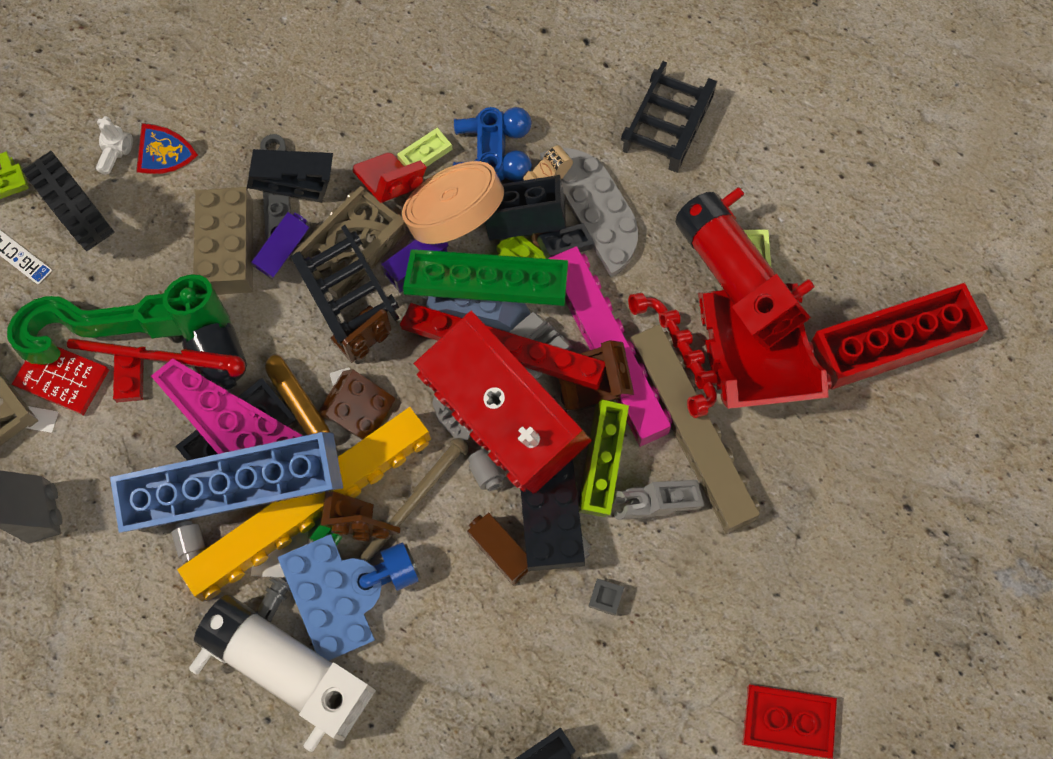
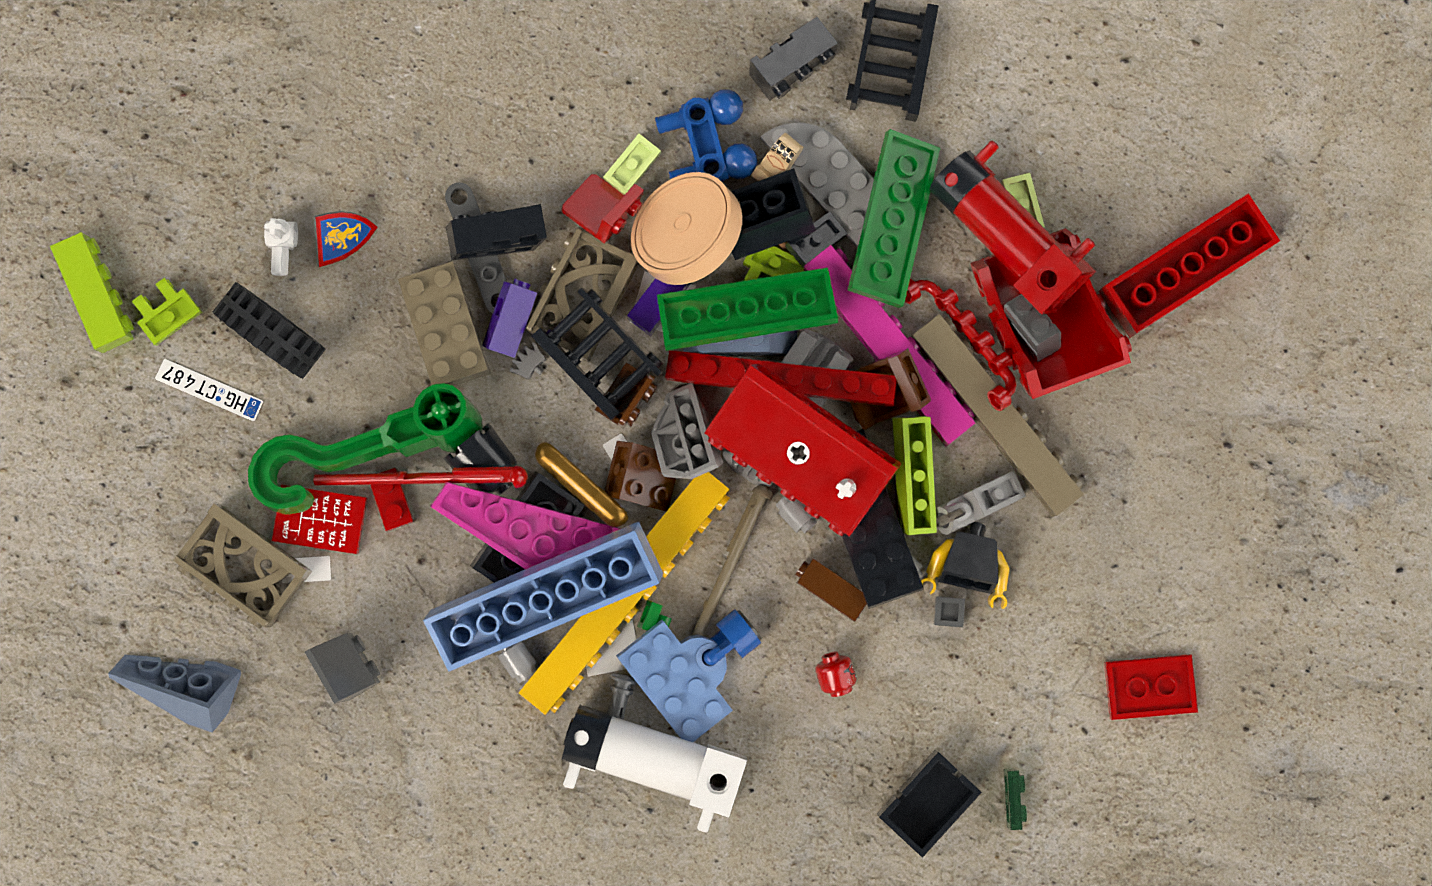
camera: 15 degrees left, 15 degrees up
reddish brown bracket [321,491,401,541] -> none
none -> light grey piece [510,342,546,380]
none -> light grey wedge [651,383,723,479]
none -> wedge [749,17,838,101]
none -> red head [815,652,857,697]
none -> green plate [848,129,940,308]
none -> black torso [921,522,1009,609]
none -> dark grey brick [1004,294,1061,362]

